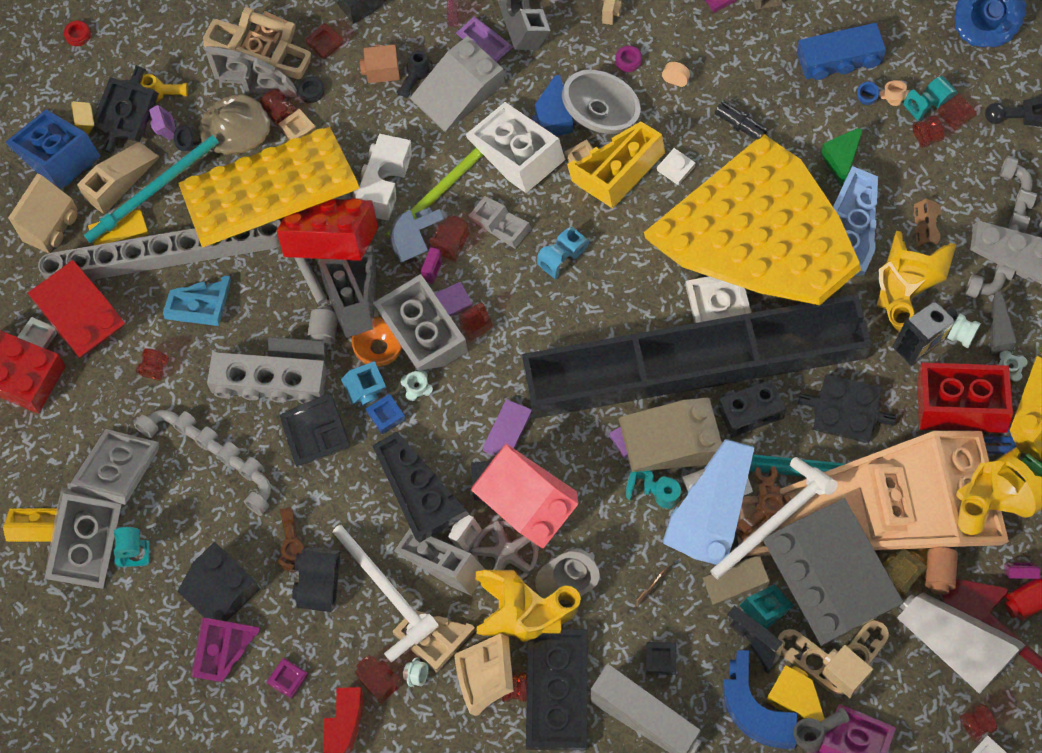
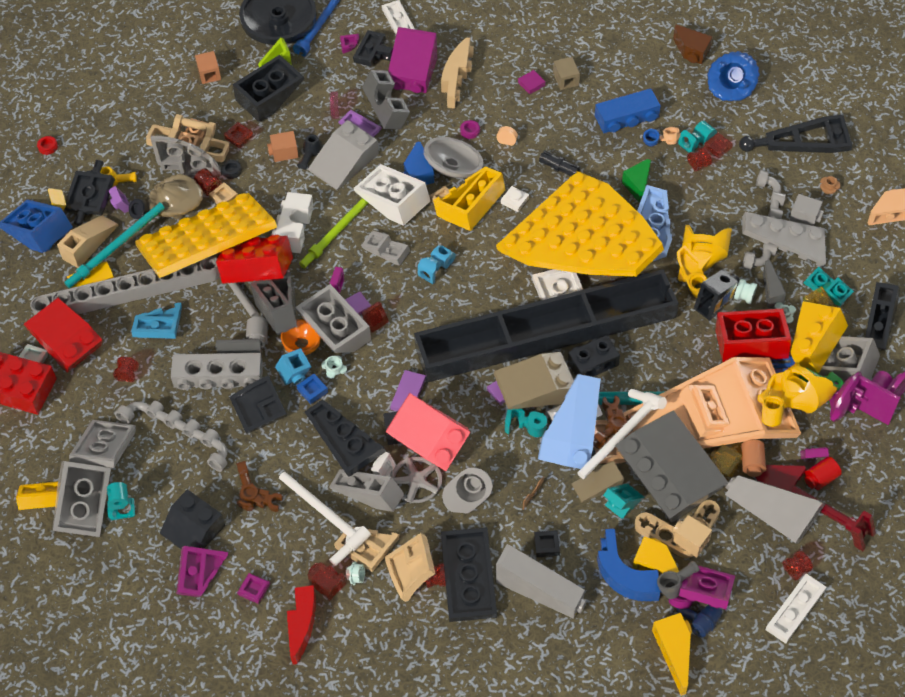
camera: 10 degrees left, 10 degrees down
tan slope [8,173,78,253] -> none
black brick [292,546,340,612] -> none
sand blue brick [390,207,444,262] -> none
clear red brick [429,215,469,262] -> none
yellow piece [476,570,581,642] -> none
black plate [727,605,783,674] -> none
black plate [798,374,896,443] -> none
medium nougat piece [914,198,941,247] -> none

